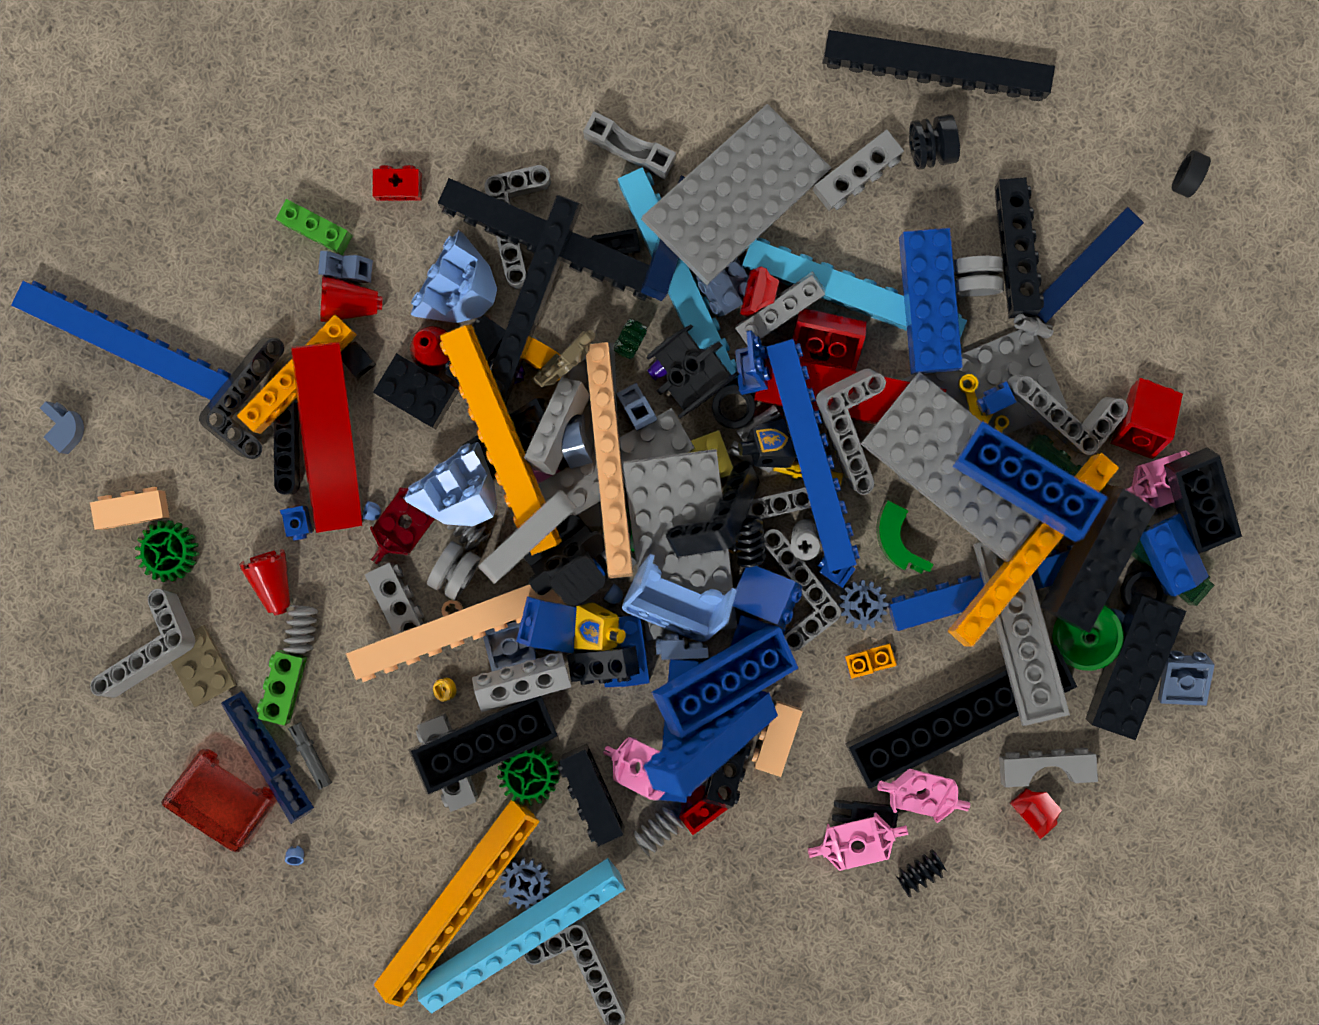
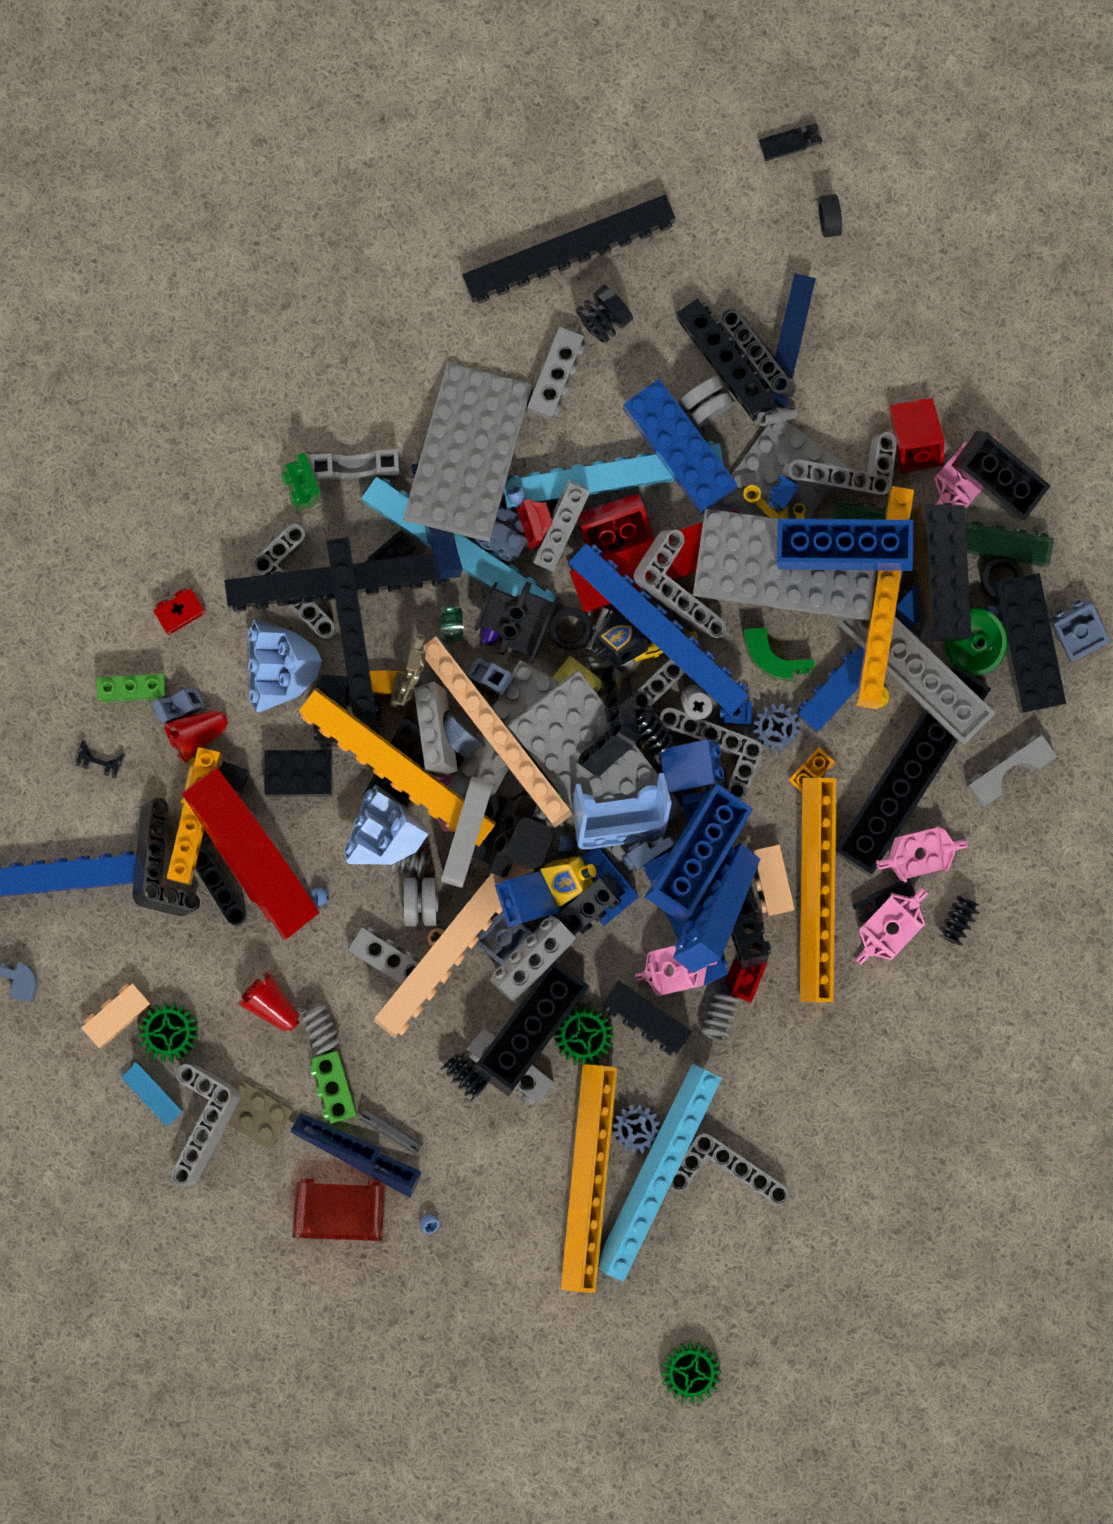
camera: 35 degrees left, 5 degrees down
blue brick [280,506,313,541] -> none
dark red plate [370,487,435,565] -> none
red cone [410,326,449,371] -> none
yellow tile [433,678,457,702] -> none
blue bracket [735,330,771,395] -> none
red slope [1010,788,1062,839] -> none
blue slope [1140,513,1209,596] -> none
none -> black piece [76,740,125,779]
none -> dark azure panel [121,1062,183,1126]
none -> green plate [281,452,321,511]
none -> black piece [440,1052,489,1102]
none -> medium blue hinge [506,486,525,505]
none -> black beam [721,309,796,398]
none -> black hinge [758,124,823,161]
none -> light orange brick [800,778,836,1002]

